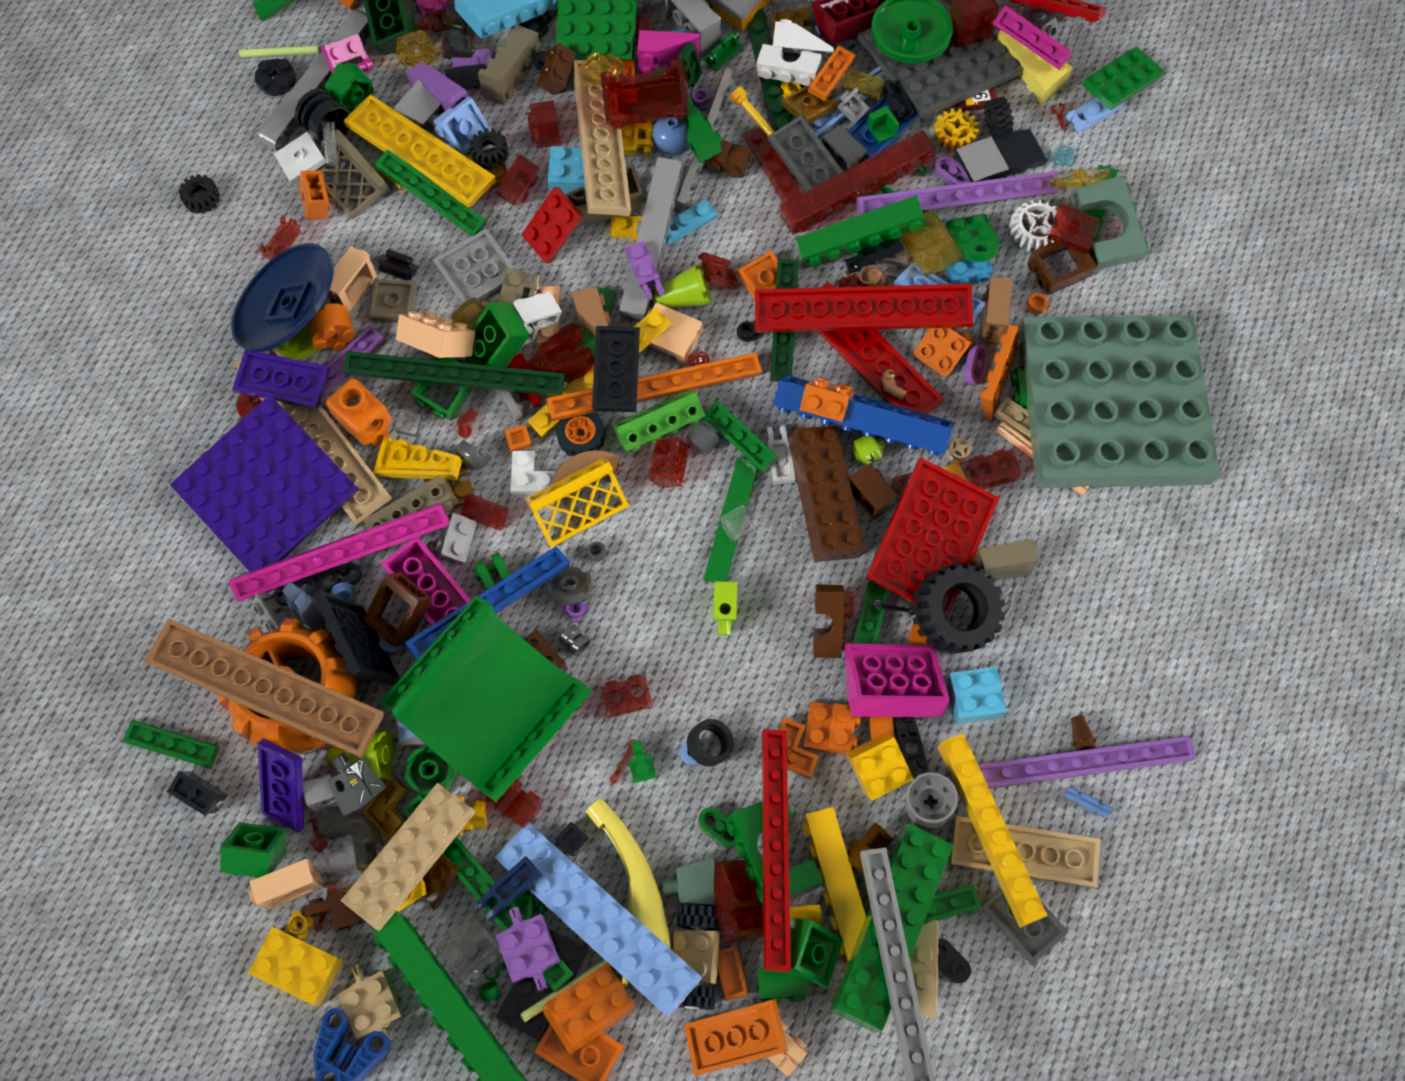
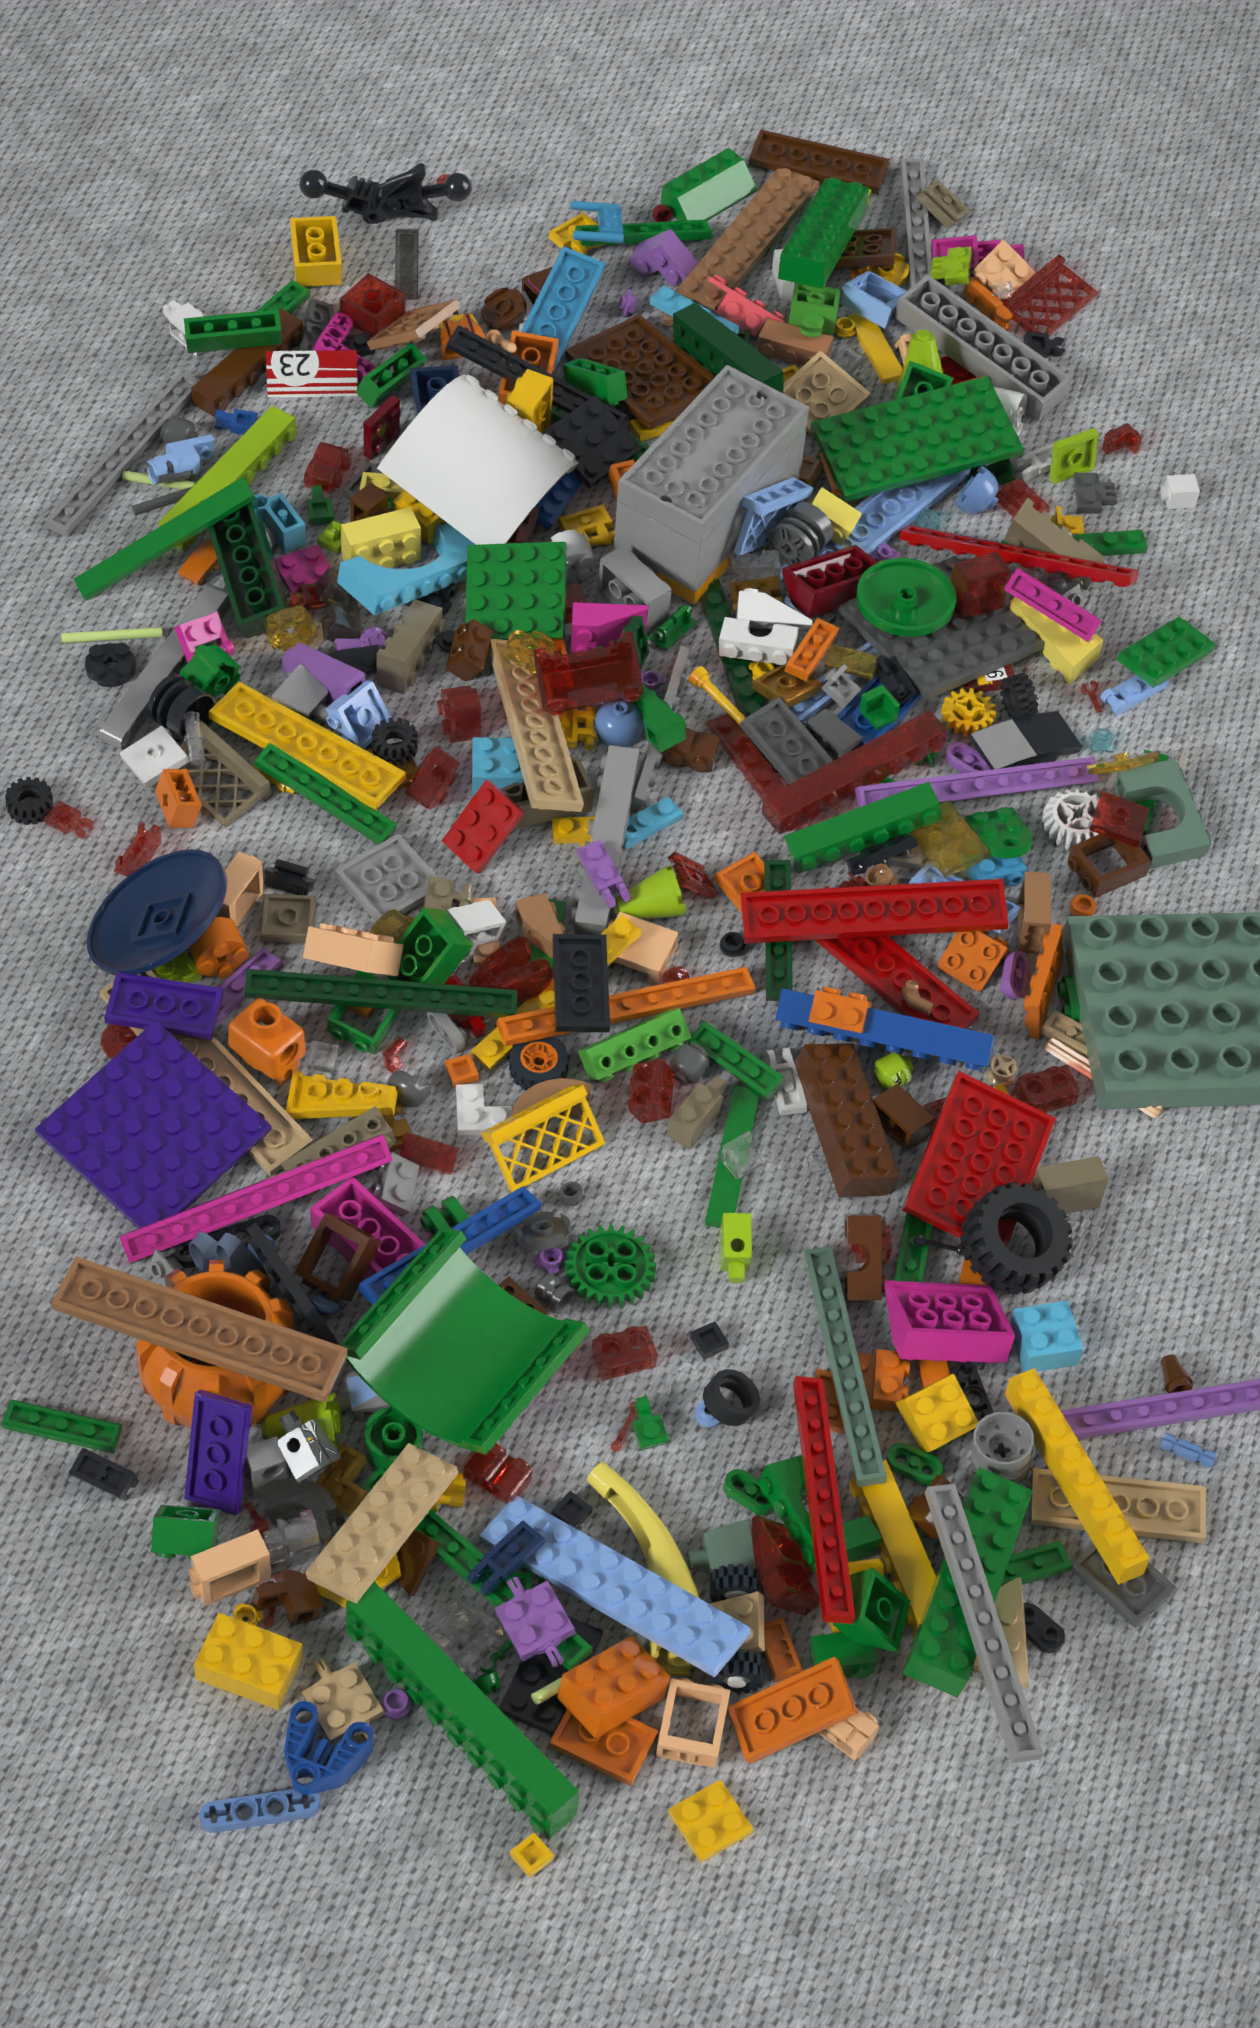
camera: 10 degrees left, 15 degrees down
none -> clear red plate [44,800,94,839]
none -> medium lavender plate [381,1689,411,1719]
none -> green gear [565,1224,656,1309]
none -> light nougat window [656,1678,730,1769]
none -> dark tan hinge [667,1076,726,1150]
none -> black plate [690,1321,729,1360]
none -> sand green plate [804,1246,887,1487]
none -> green plate [886,1443,943,1485]

